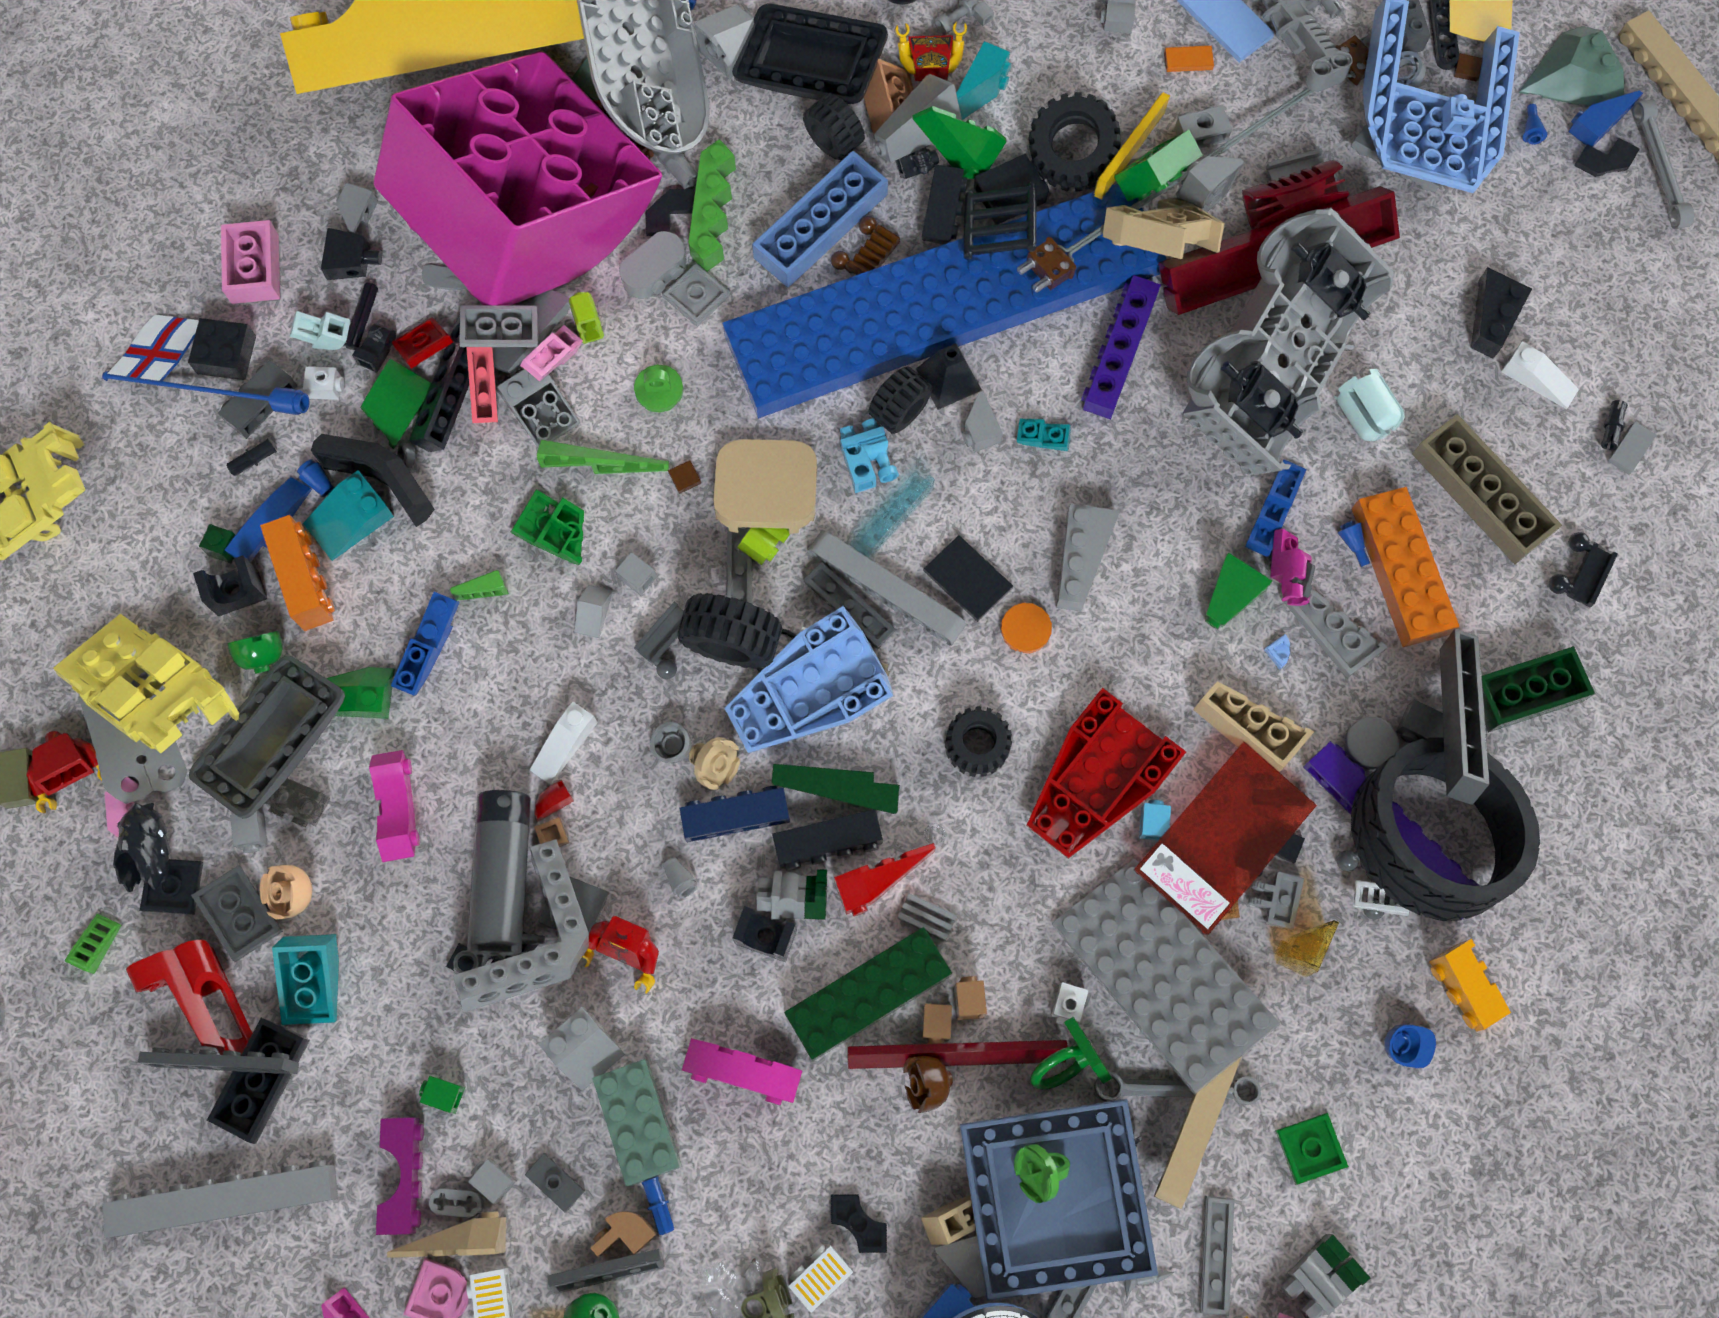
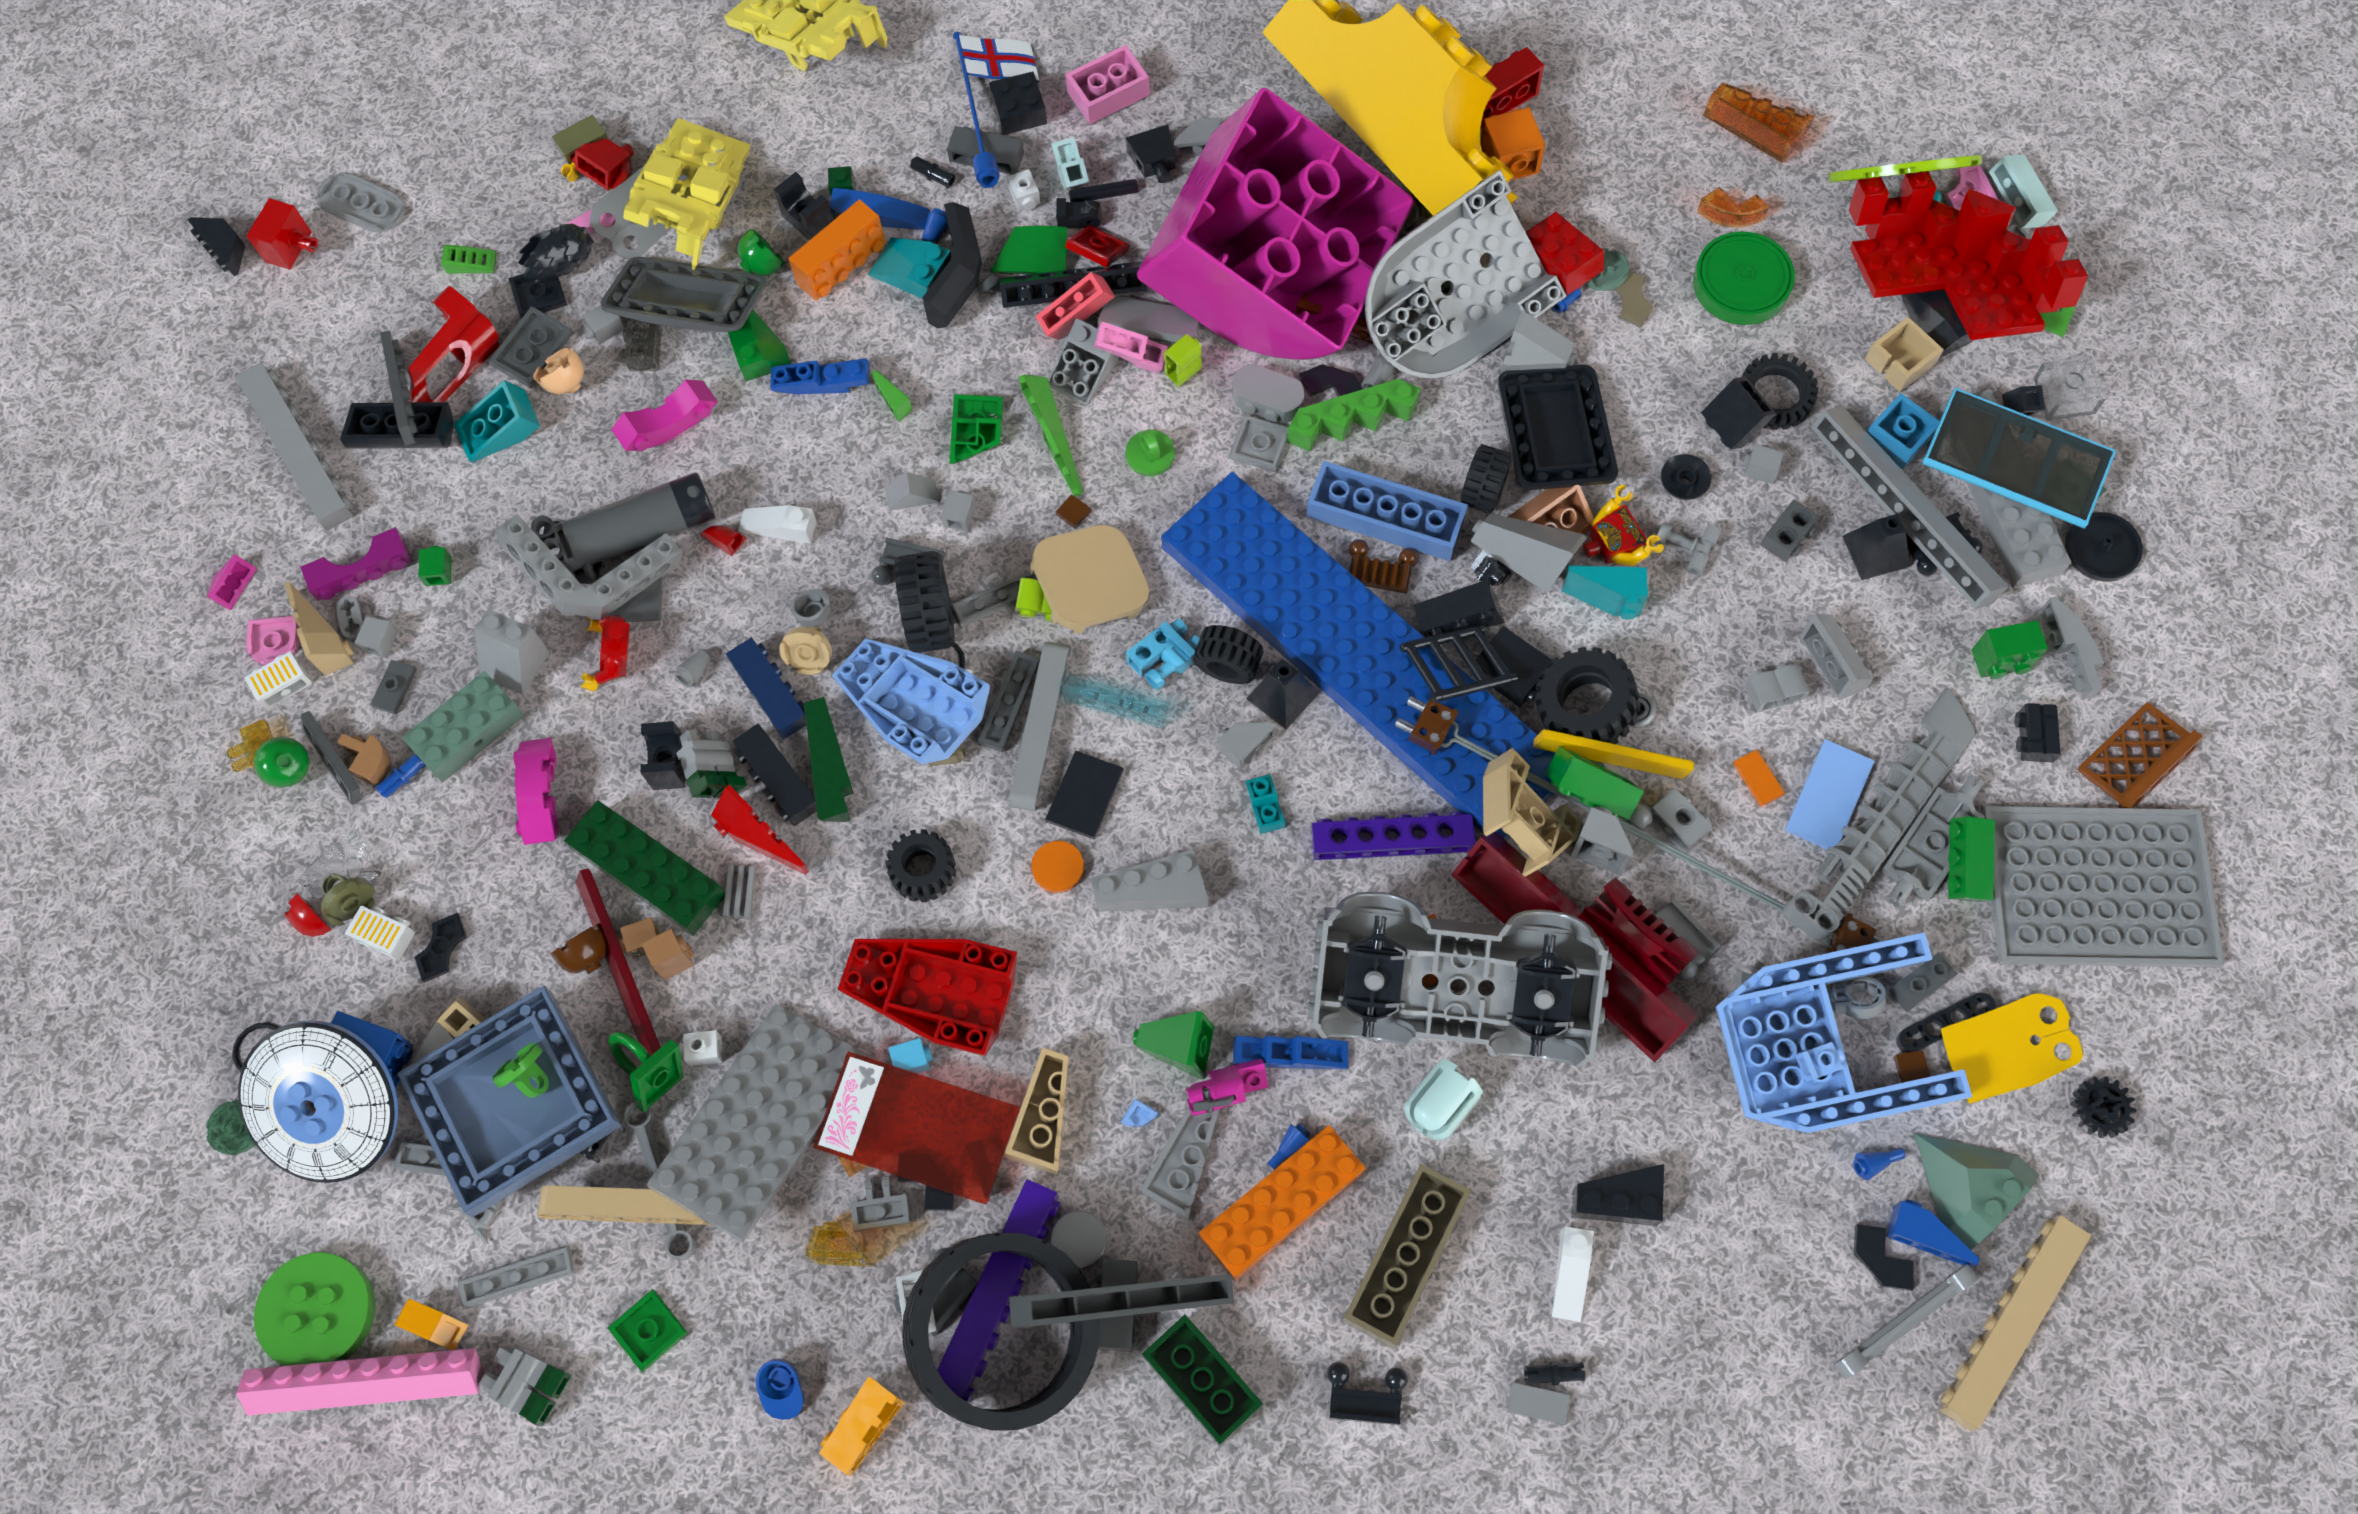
camera: 70 degrees right, 5 degrees down
light grey slope [460,305,538,347] -> none
medium nougat plate [534,817,569,847] -> none
green wedge [912,106,1007,179] -> none

